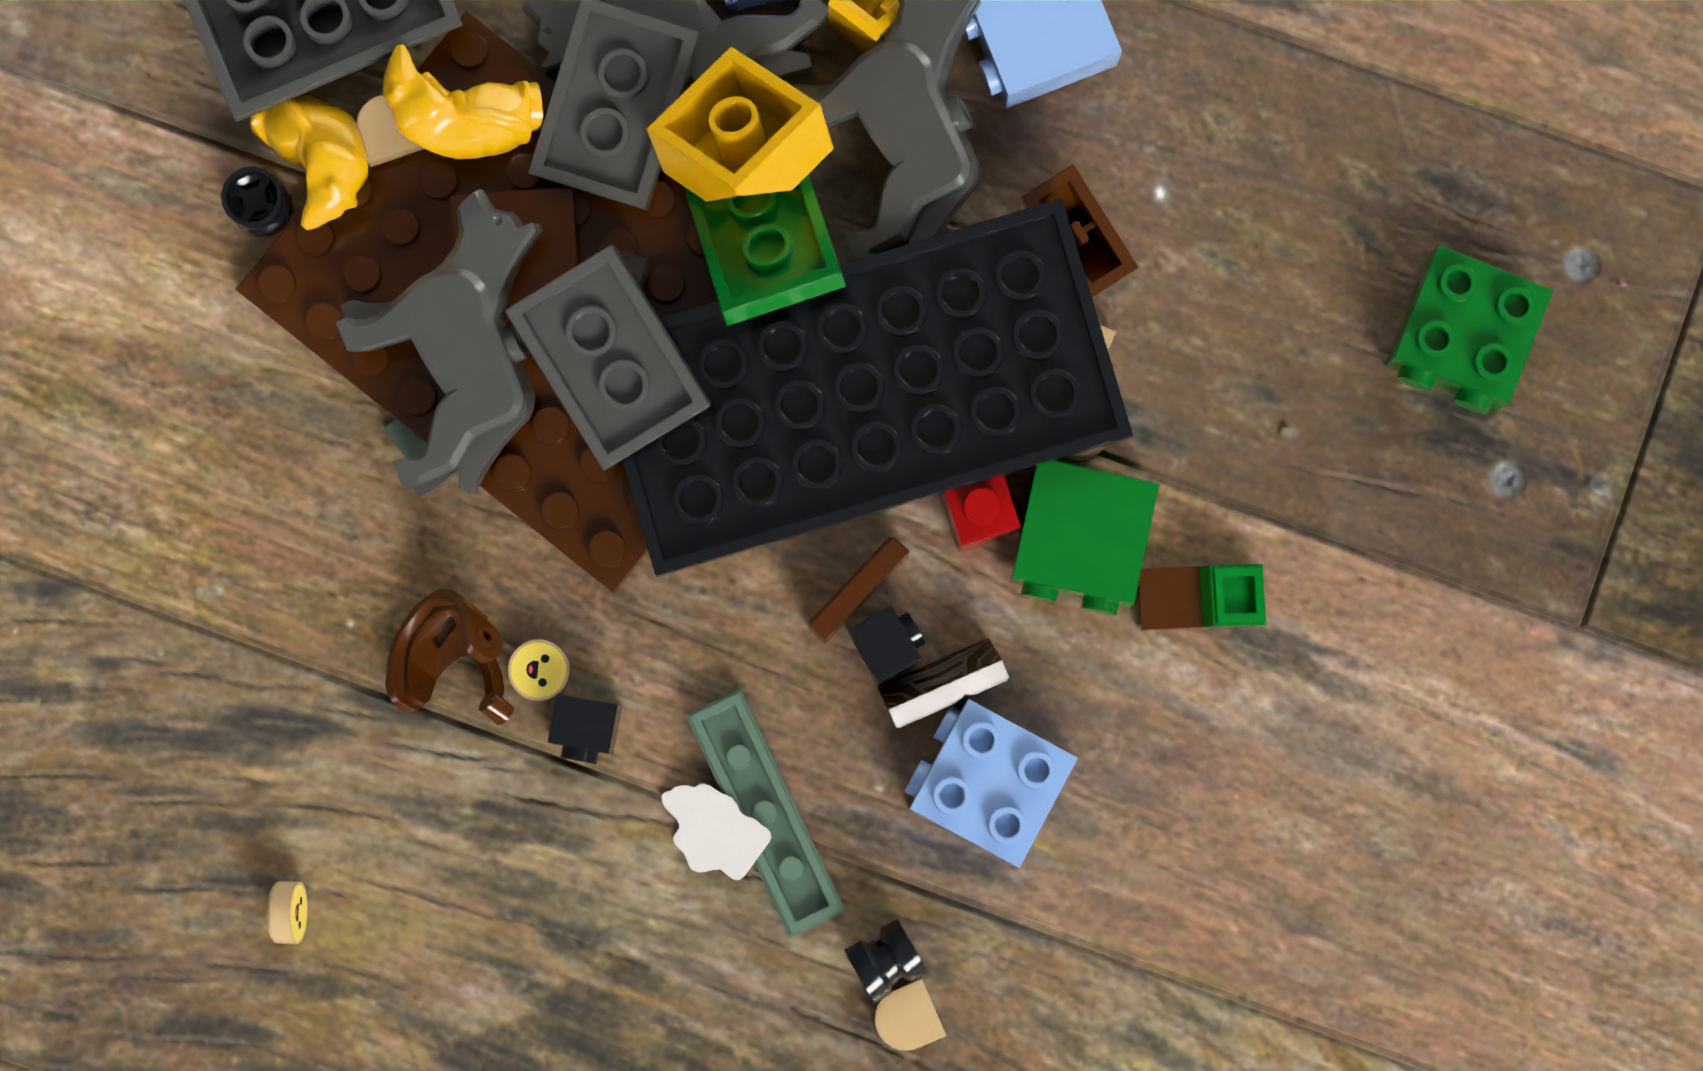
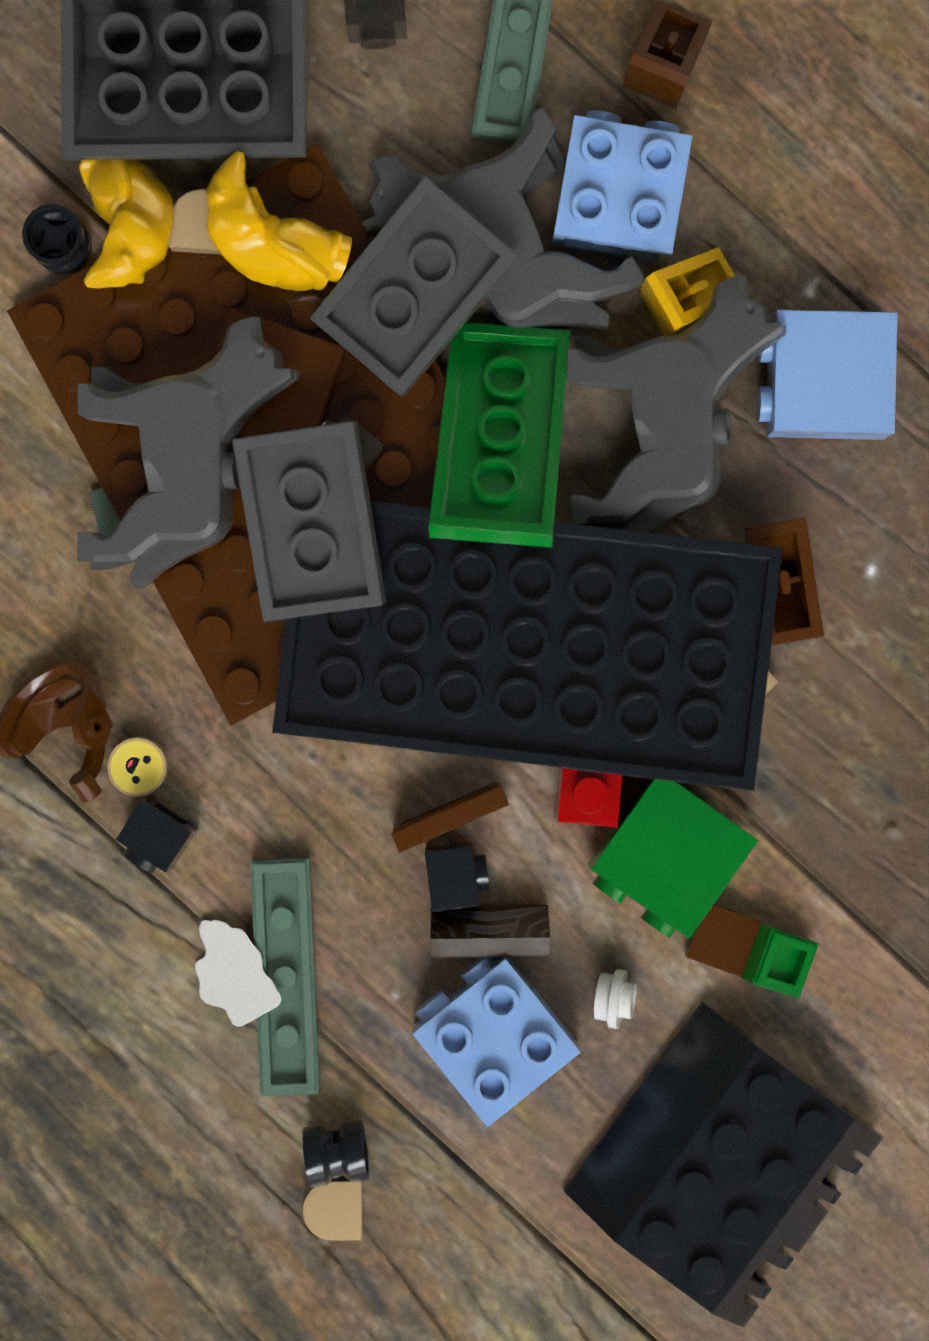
camera: 30 degrees right, 5 degrees up
yellow slope [647,47,834,202] -> none
none -> black slope [563,1002,884,1327]
none -> white plate [594,969,637,1029]

